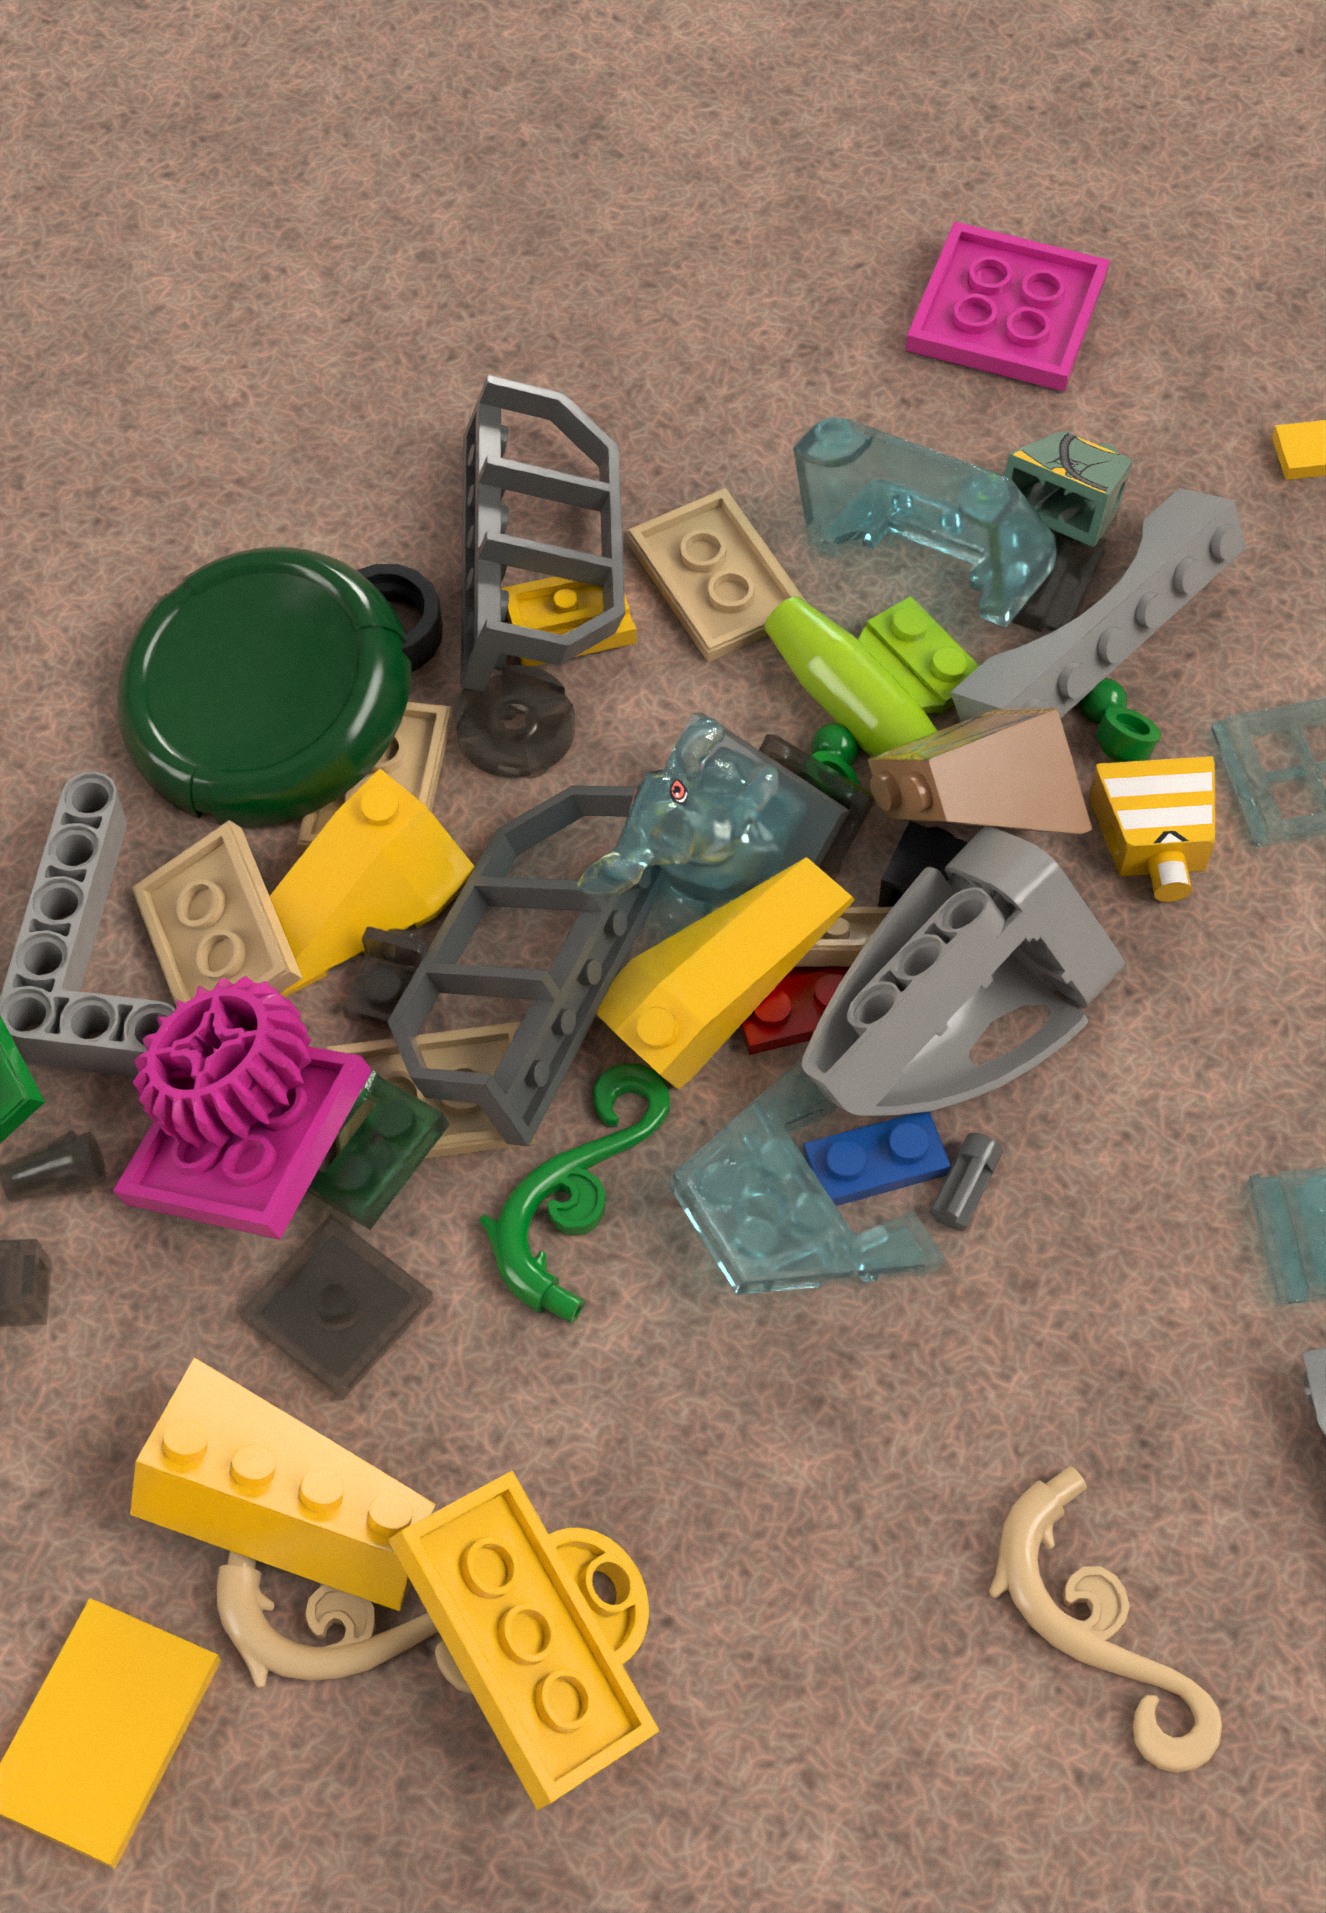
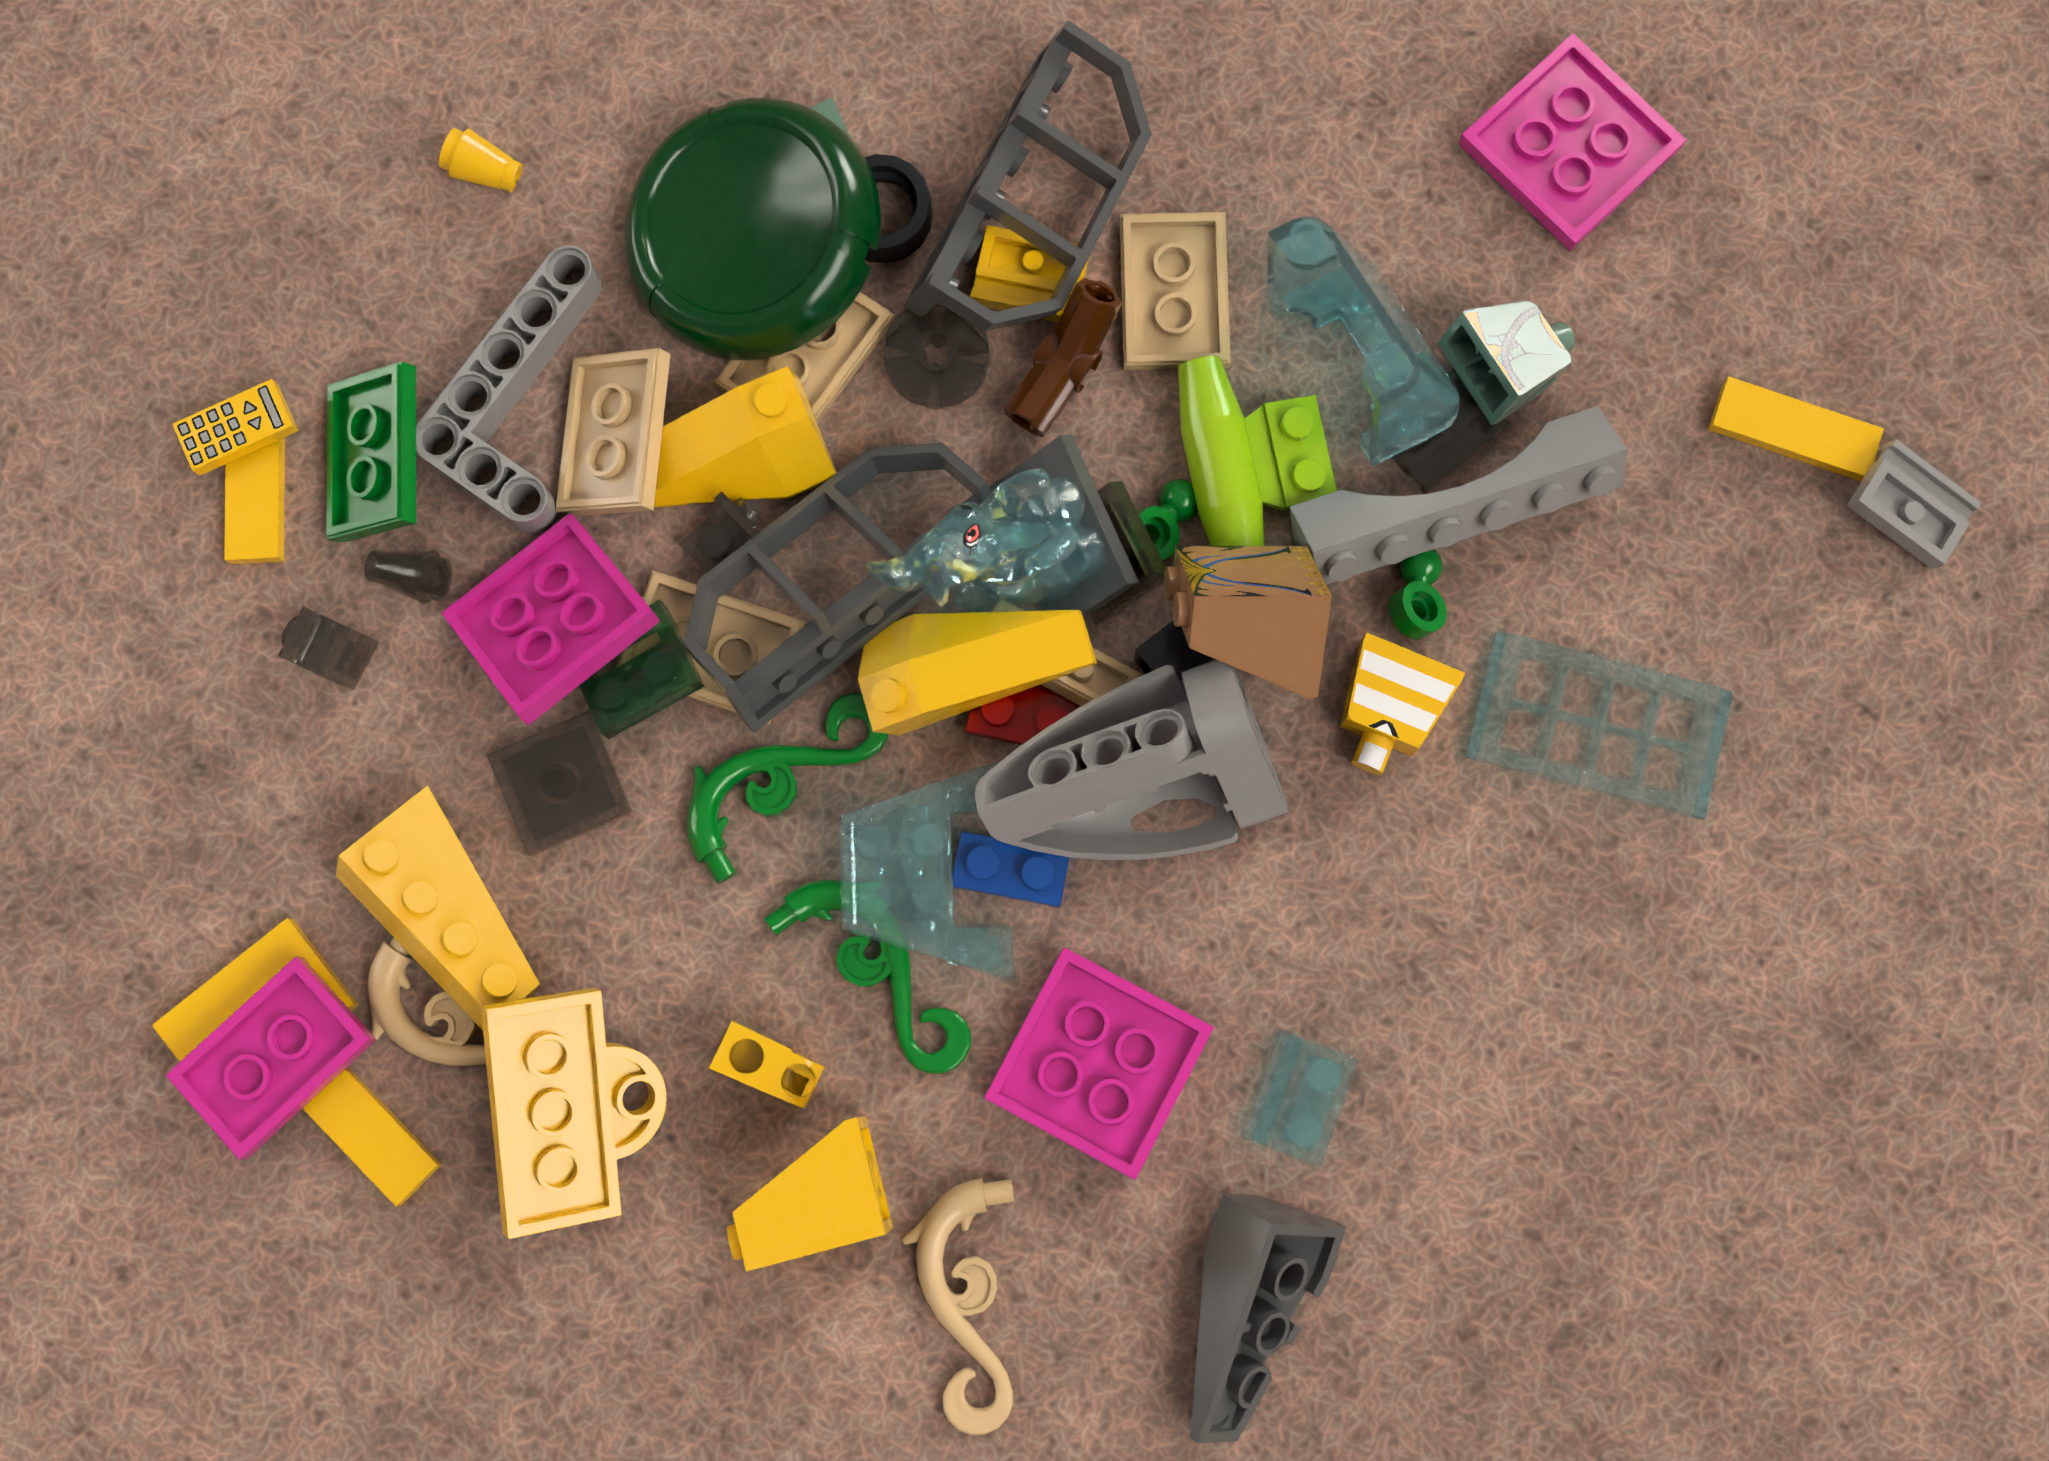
camera: 30 degrees right, 20 degrees up
dark pink gear [133,976,312,1148] -> none
dark grey piece [929,1133,1003,1231] -> none
none -> dark pink plate [165,956,377,1160]
none -> yellow tile [302,1067,442,1207]
none -> yellow leg [709,1020,825,1109]
none -> yellow slope [727,1116,893,1272]
none -> green plant [764,879,971,1074]
none -> dark pink plate [984,947,1214,1180]
none -> reddish brown piece [1004,278,1123,438]

